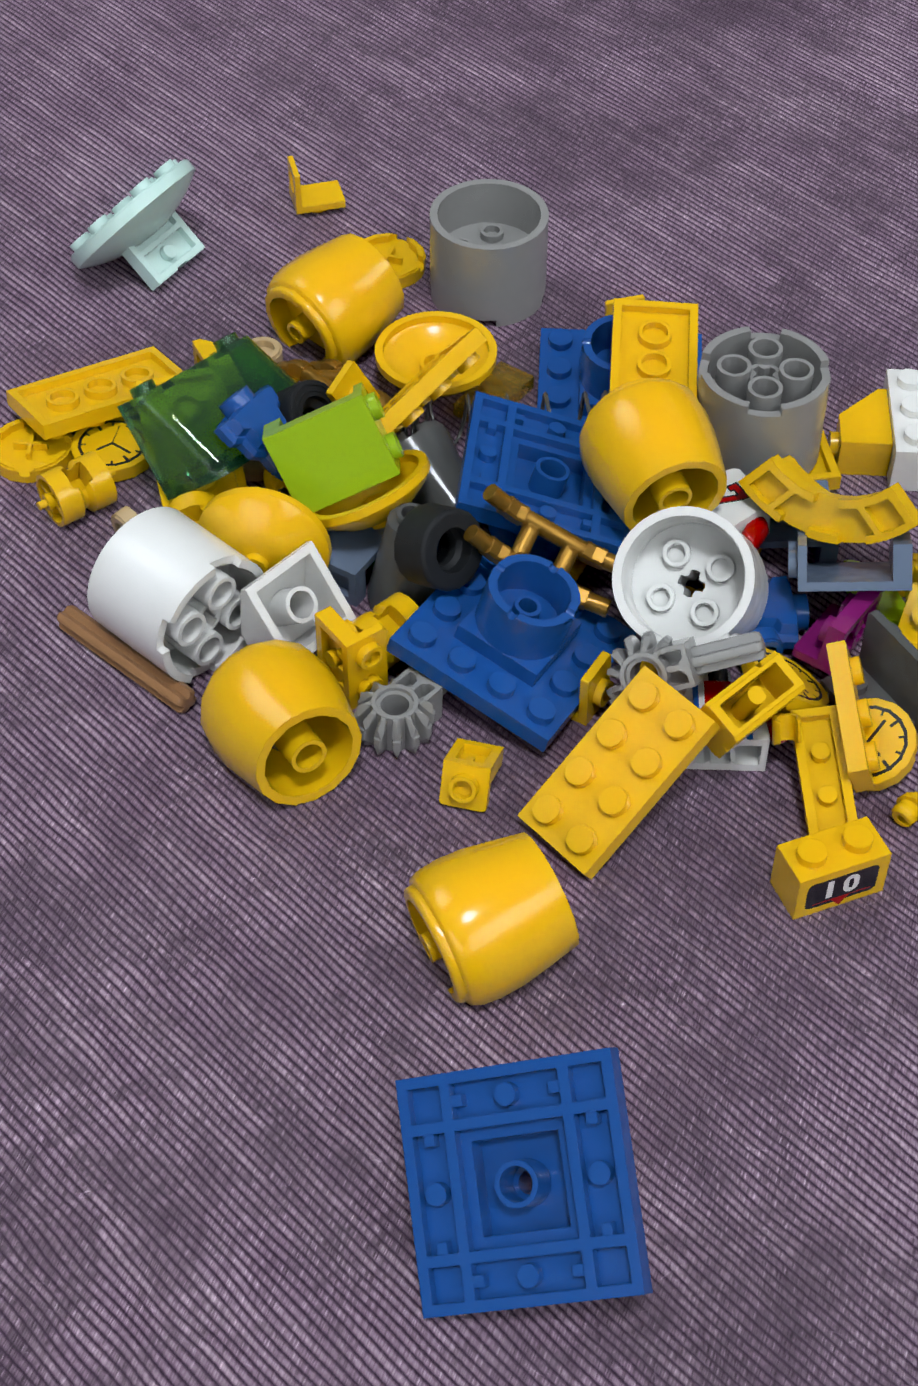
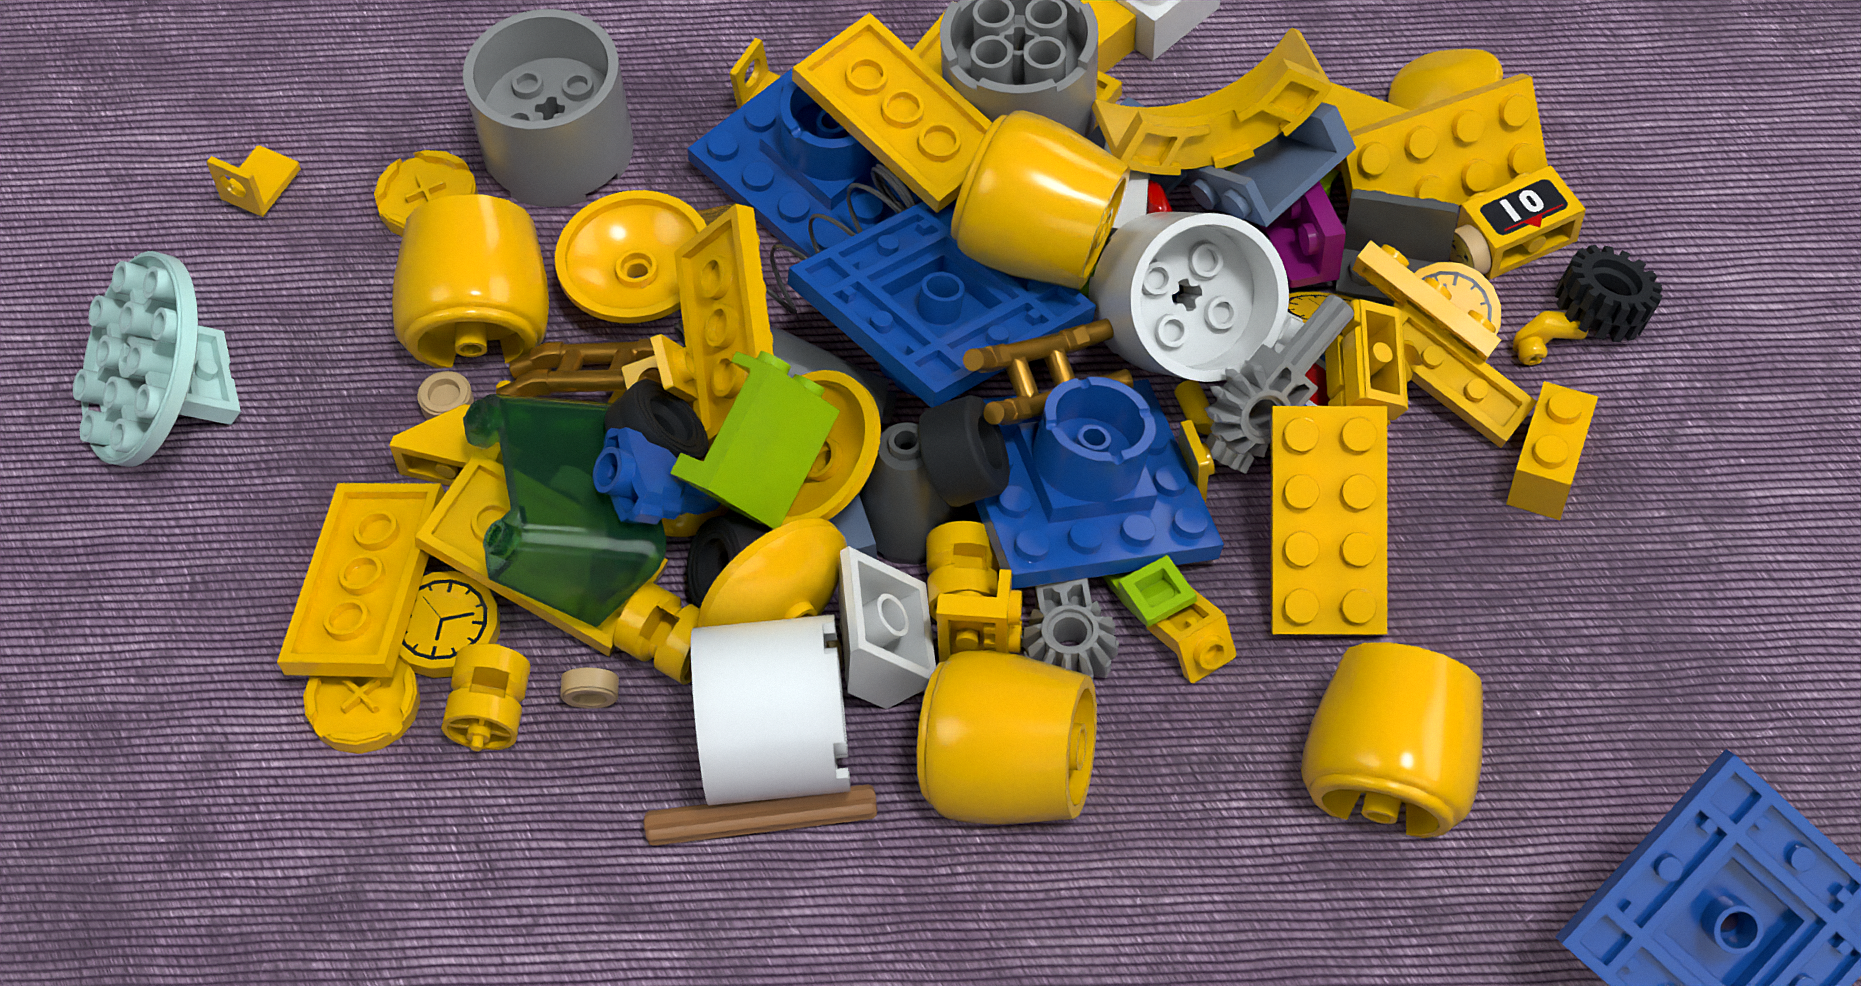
camera: 45 degrees left, 10 degrees up
none -> lime slope [1102,555,1197,627]

